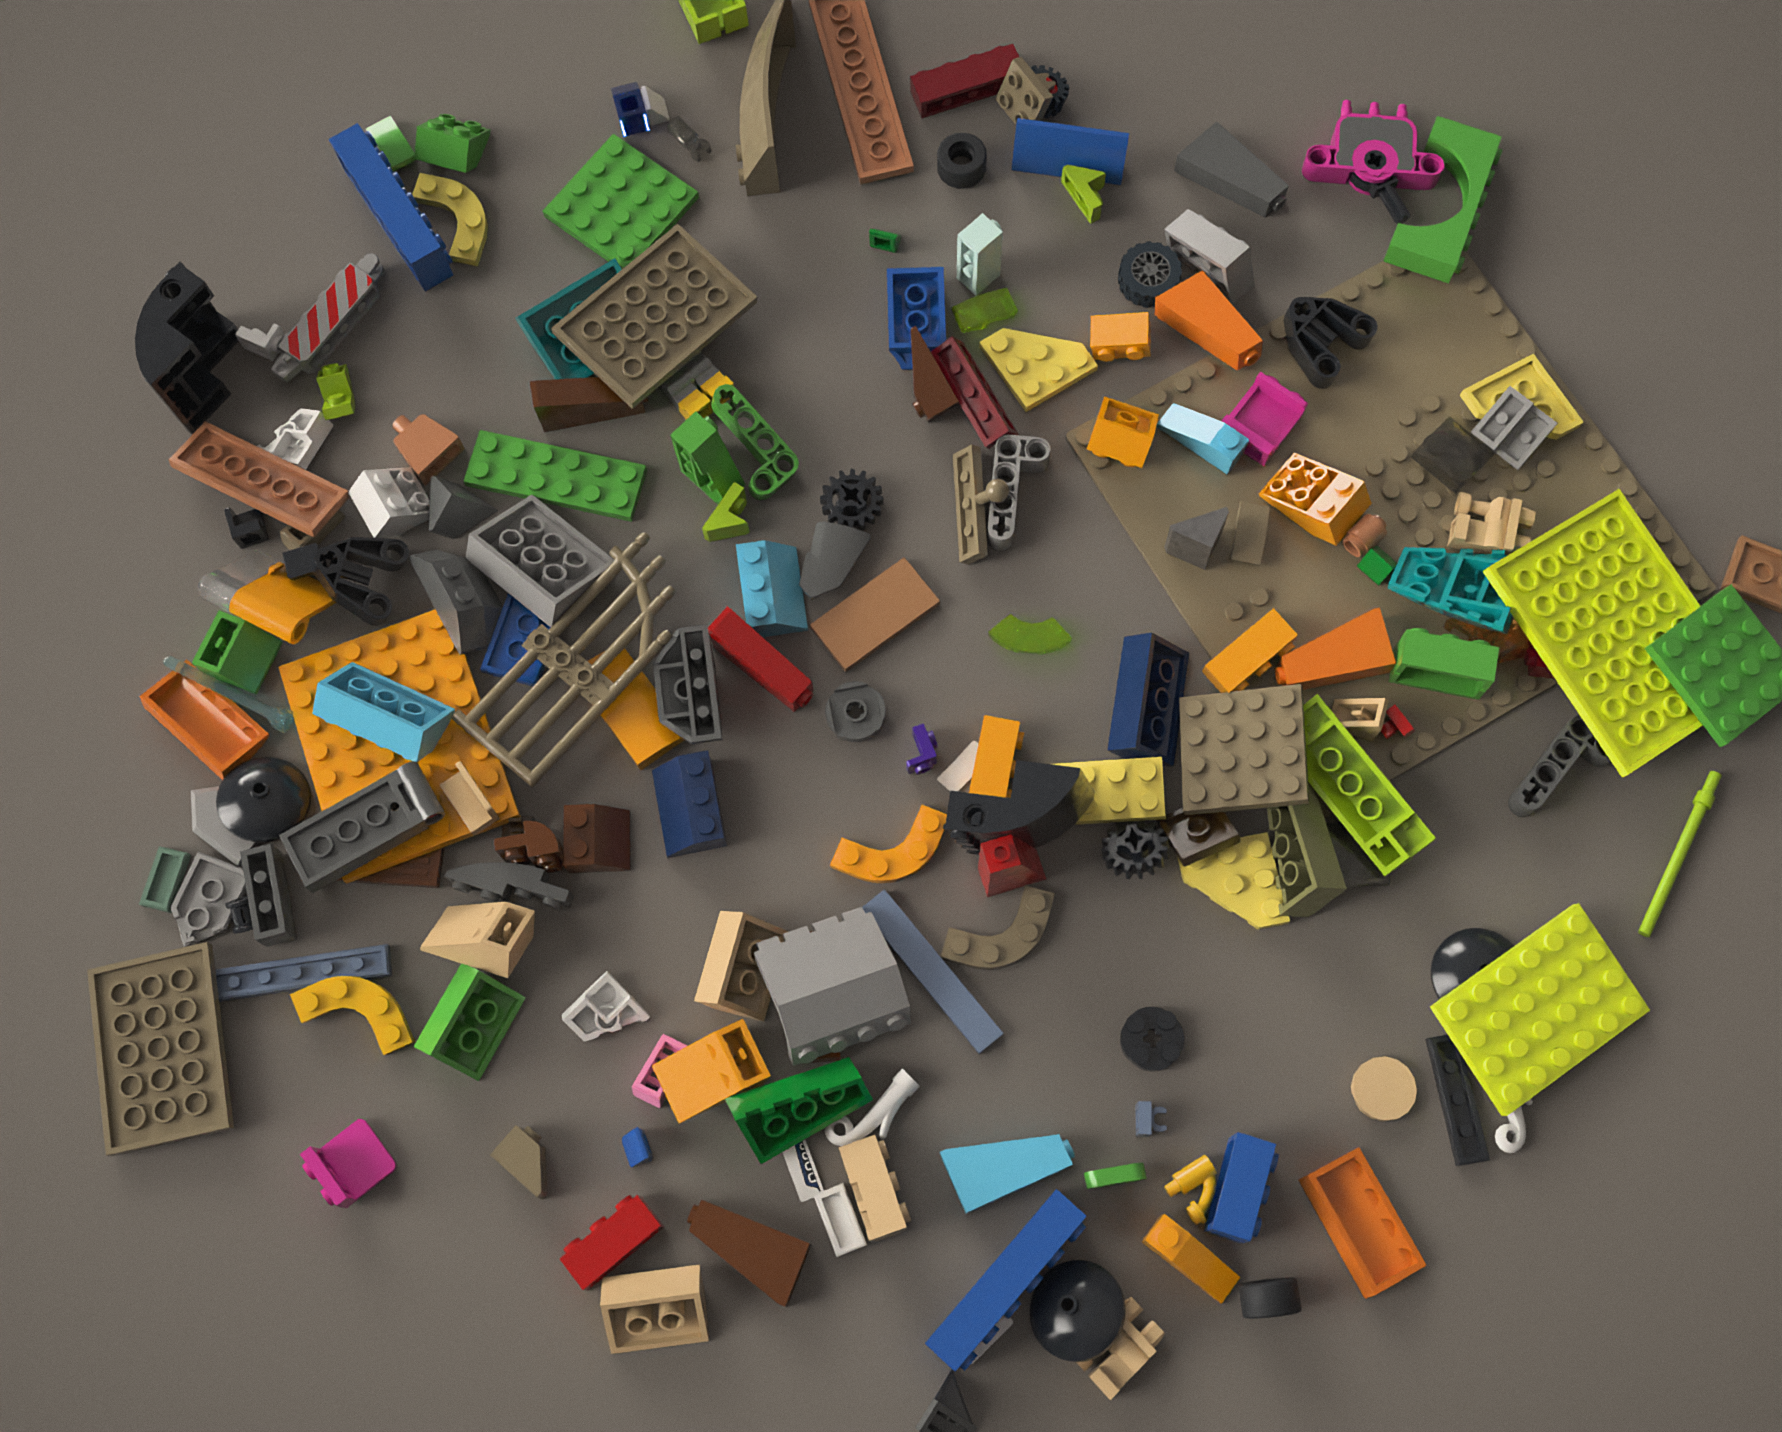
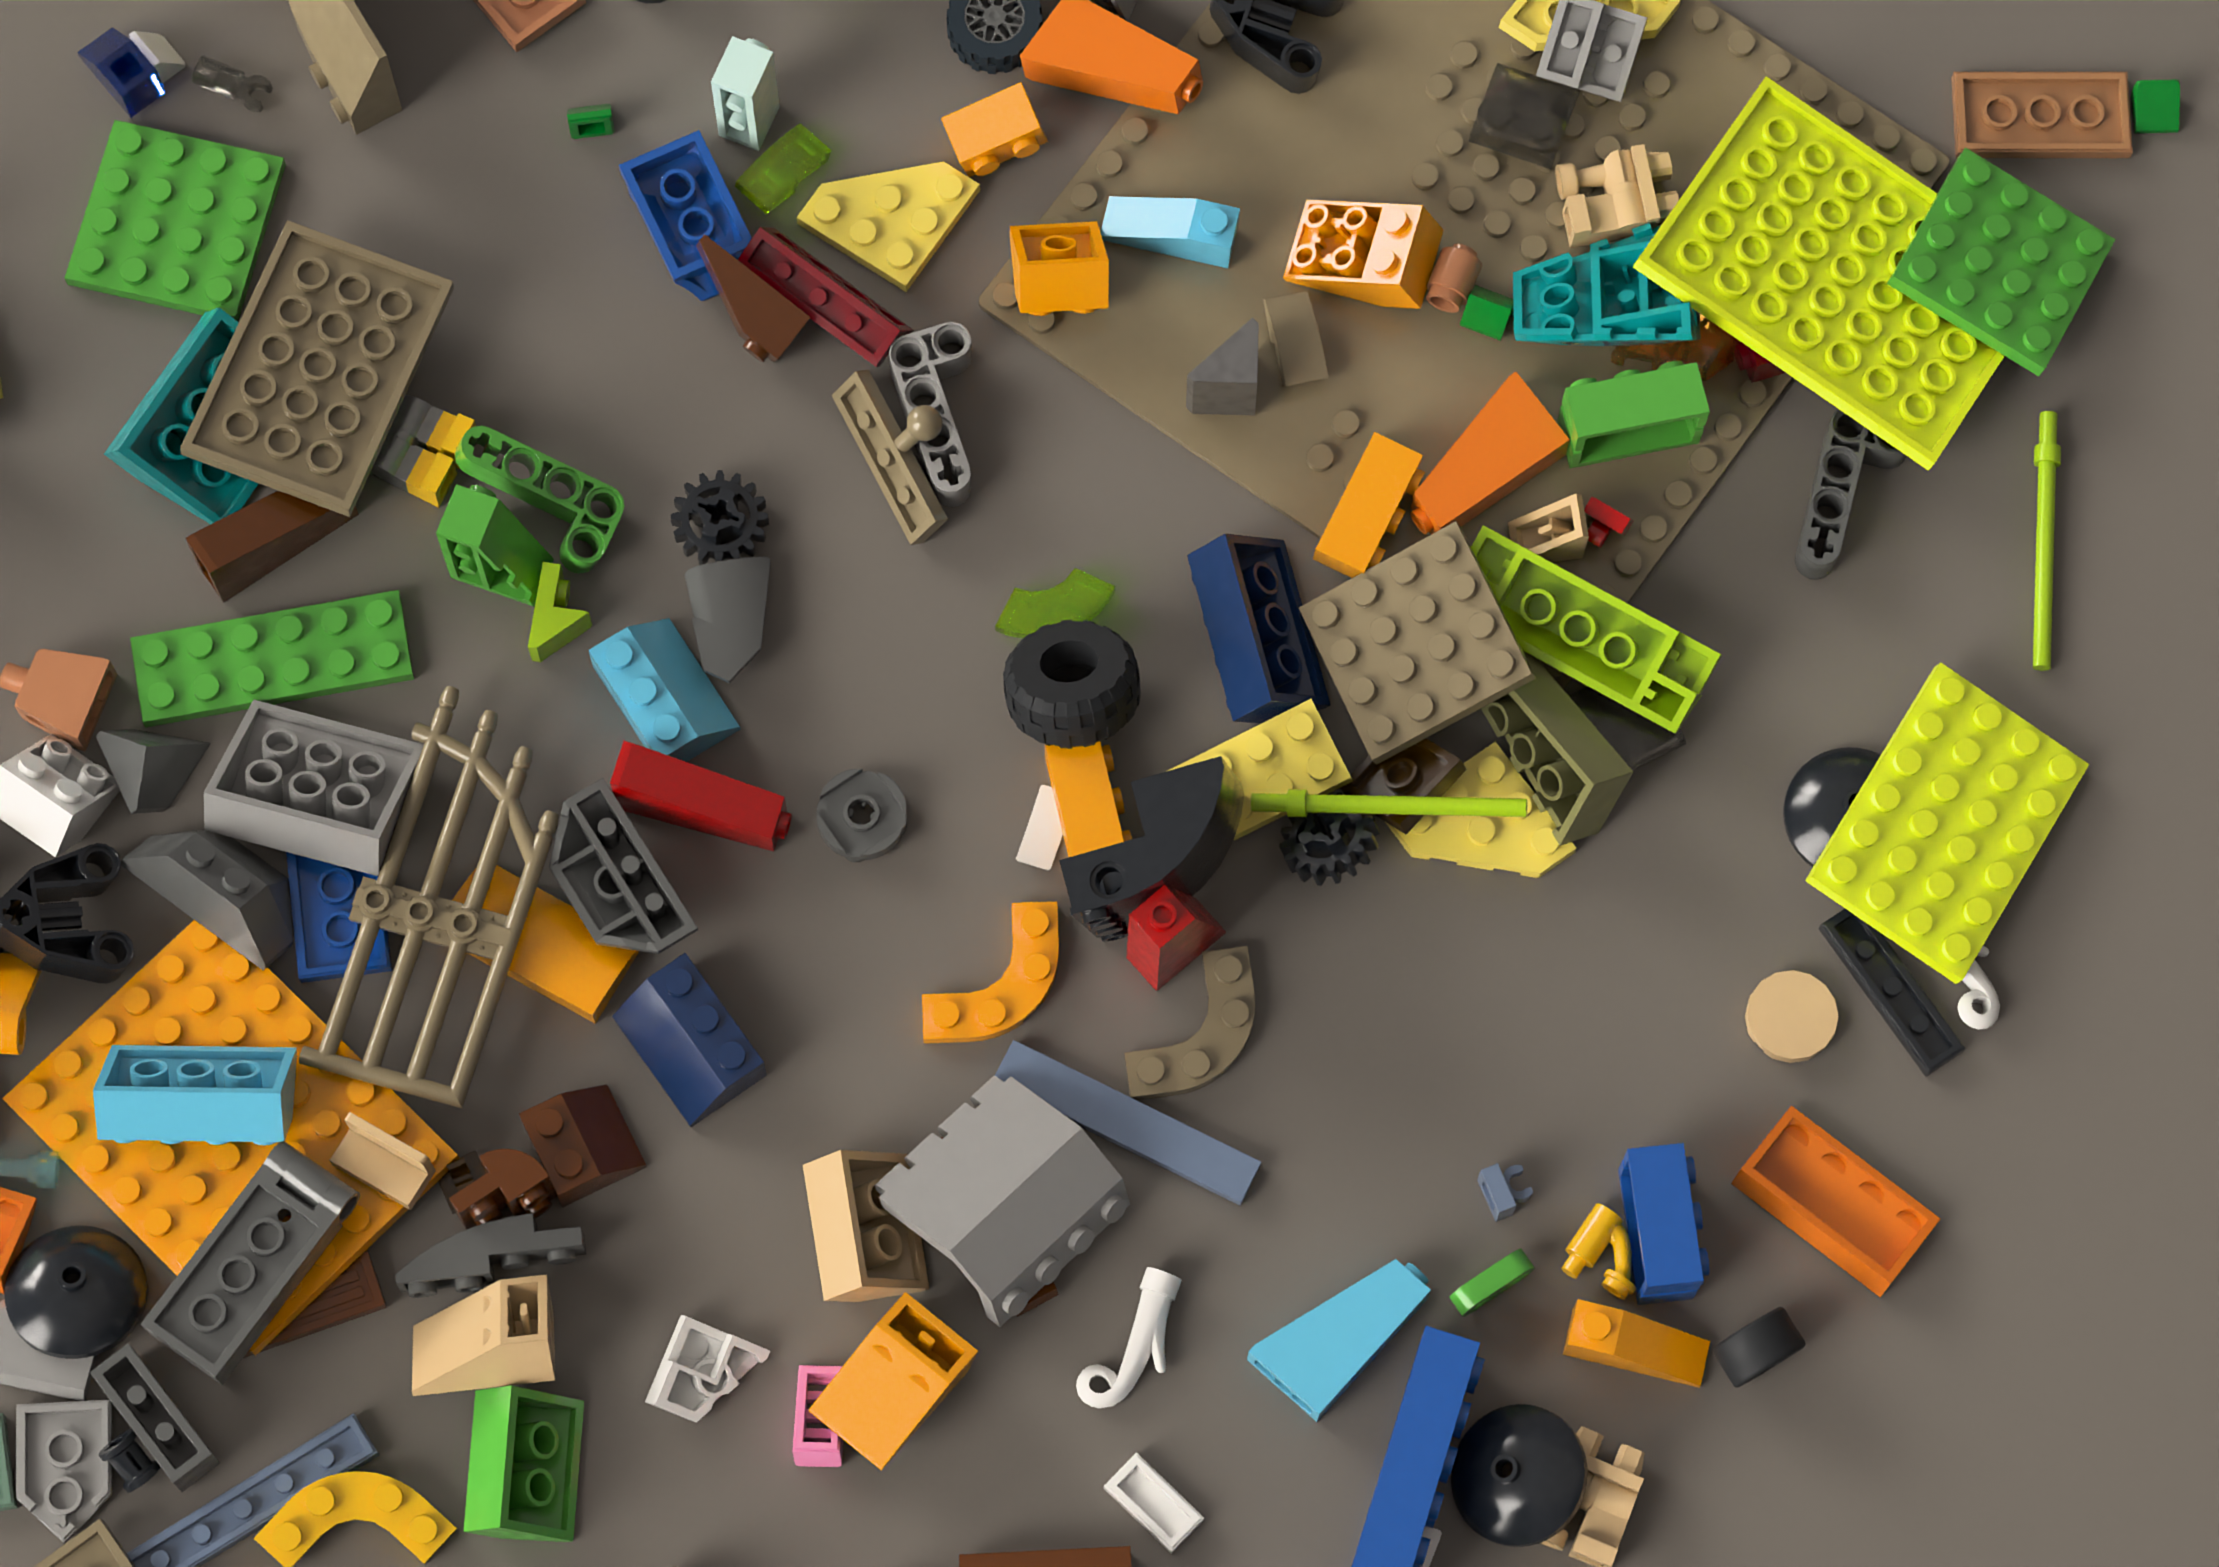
camera: 30 degrees left, 0 degrees up
blue slope [622,1127,653,1167] -> none
green wedge [725,1057,873,1164] -> none
white sticker [783,1140,824,1202] -> none
medium nougat tile [810,557,940,672] -> none
tan wedge [839,1135,911,1243] -> none
dark purple bracket [906,723,938,775] -> none
black plate [1120,1007,1184,1072] -> none
dark pink panel [1221,372,1308,466] -> none
none -> black tyre [1003,620,1141,749]
none -> lime bar [1251,789,1528,817]

